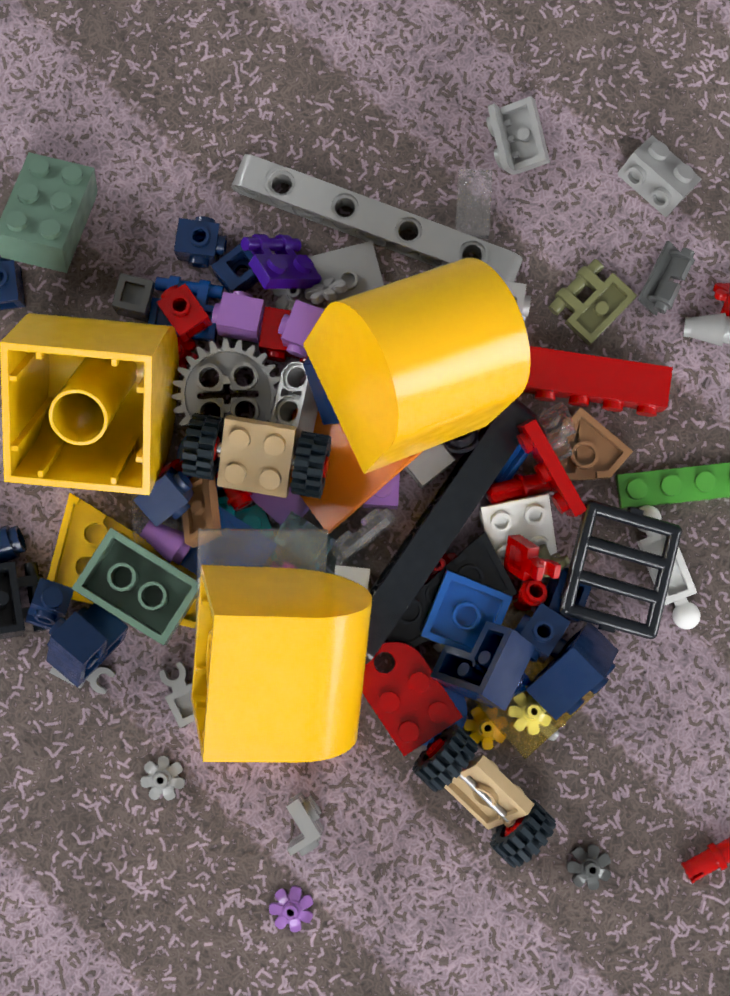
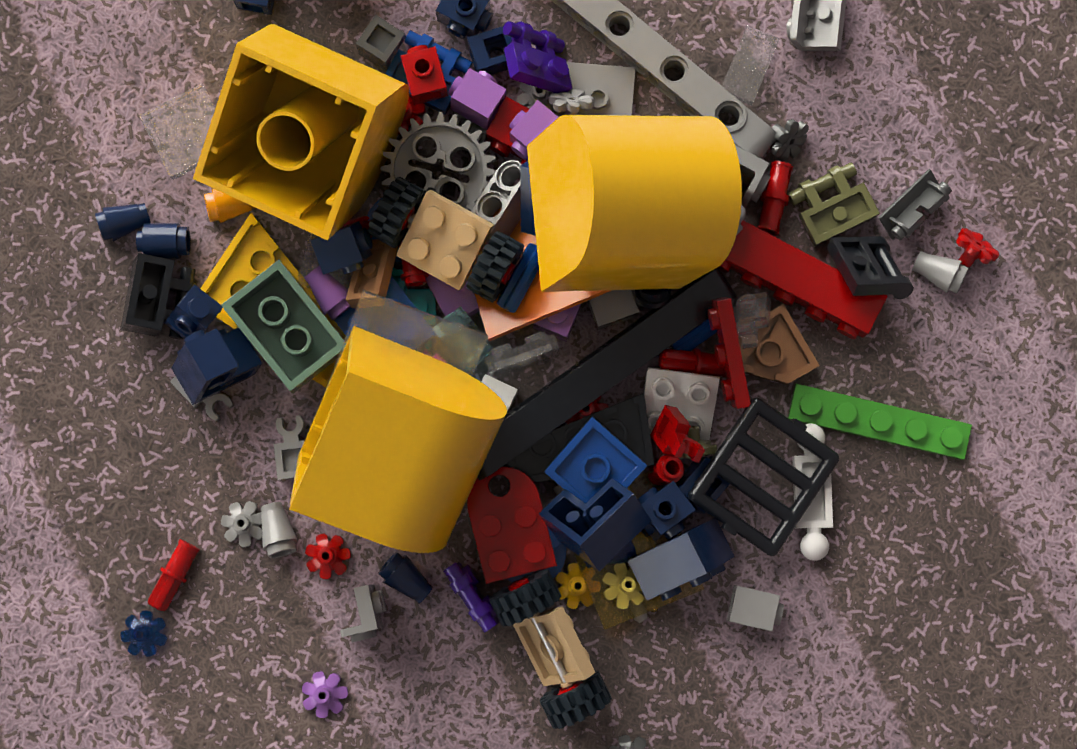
camera: 20 degrees right, 0 degrees up
light grey bracket [618,135,702,217] -> none
none -> clear blue plant [120,610,167,657]
none -> red axle [148,539,200,611]
none -> light orange cone [204,189,257,223]
none -> light grey cone [261,502,298,558]
none -> red plant [305,534,352,580]
none -> dark blue cone [378,551,433,604]
none -> dark purple plate [443,562,500,633]
none -> blue axle [497,243,539,313]
none -> light grey brick [726,585,784,631]
none -> red pin [757,161,794,236]
none -> dark grey plant [771,119,809,162]
none -> black plate [827,236,914,299]

